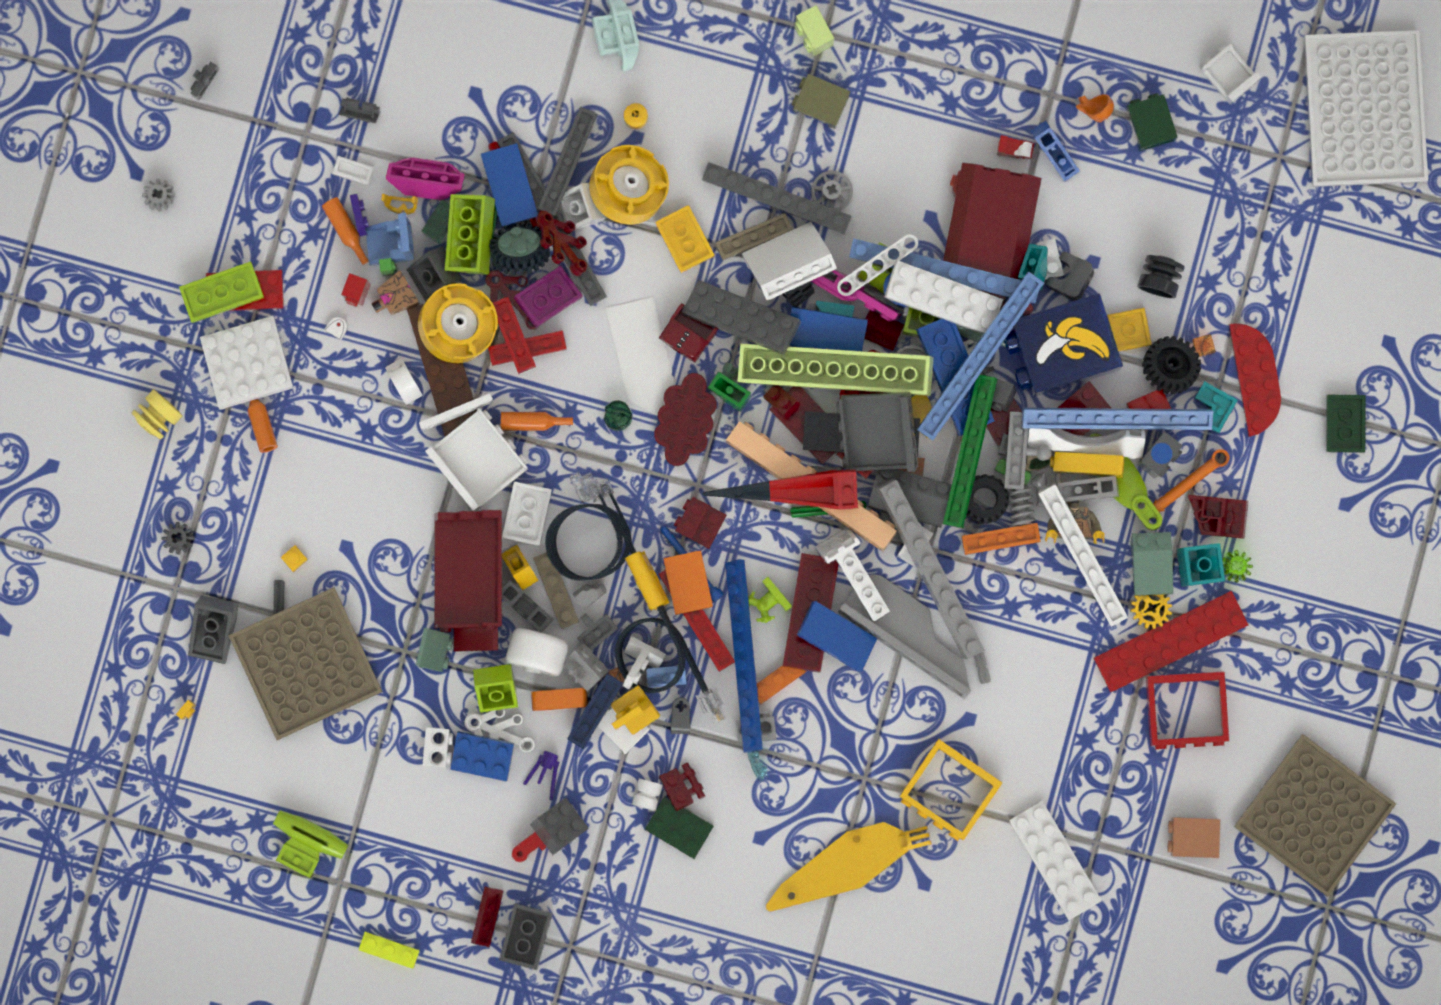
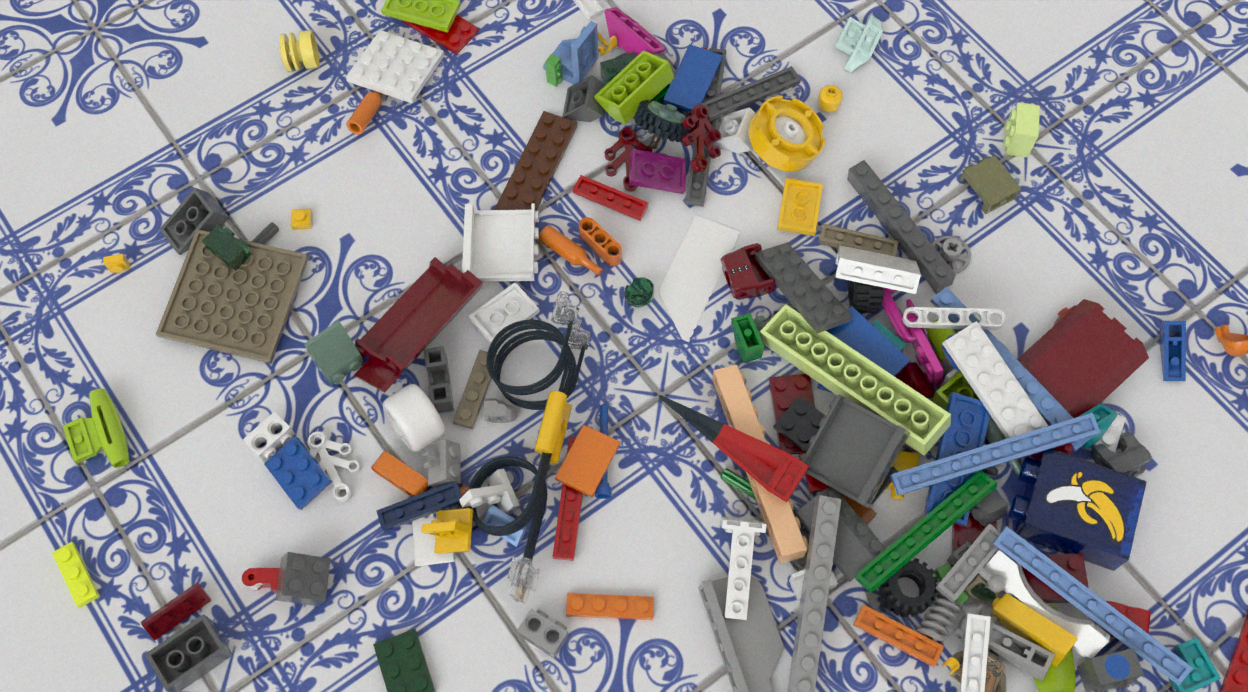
camera: 35 degrees right, 20 degrees down
dark grey gear [161,522,195,555] -> none
orange piece [321,197,369,265] -> none
white tile [325,317,348,340] -> none
red brick [341,273,371,307] -> none
dark purple plate [349,193,369,237] -> none
medium nougat torso [371,270,420,315] -> none
white brick [385,358,423,405] -> none
yellow piece [418,283,498,363] -> none
white tile [419,393,494,431] -> none
lime brick [473,664,518,713] -> none
red plate [492,297,536,374] -> none
yellow slope [502,544,539,590] -> none
dark purple plant [523,751,560,800] -> none
dark grey plate [577,613,618,651] -> none
white wheel [632,778,663,811] -> none
dark red plate [654,373,717,466] -> none
dark red plate [659,763,705,811] -> none
dark grey piece [671,697,691,734] -> none
dark red plate [674,497,727,549] -> none
blue plate [725,559,763,753] -> none
lime piece [748,577,792,623] -> none
clear light blue slope [748,751,768,782] -> none
dark red plate [763,385,801,418] -> none
dark red plate [782,553,839,673] -> none
blue tile [797,601,878,672] -> none
red leg [997,135,1034,159] -> none
yellow tile [1106,308,1152,353] -> none
black wheel [1137,255,1185,299] -> none
black wheel [1142,336,1201,394] -> none
clear orange plate [1192,334,1216,357] -> none
none -> clear green brick [202,225,252,271]
none -> orange beam [579,217,622,266]

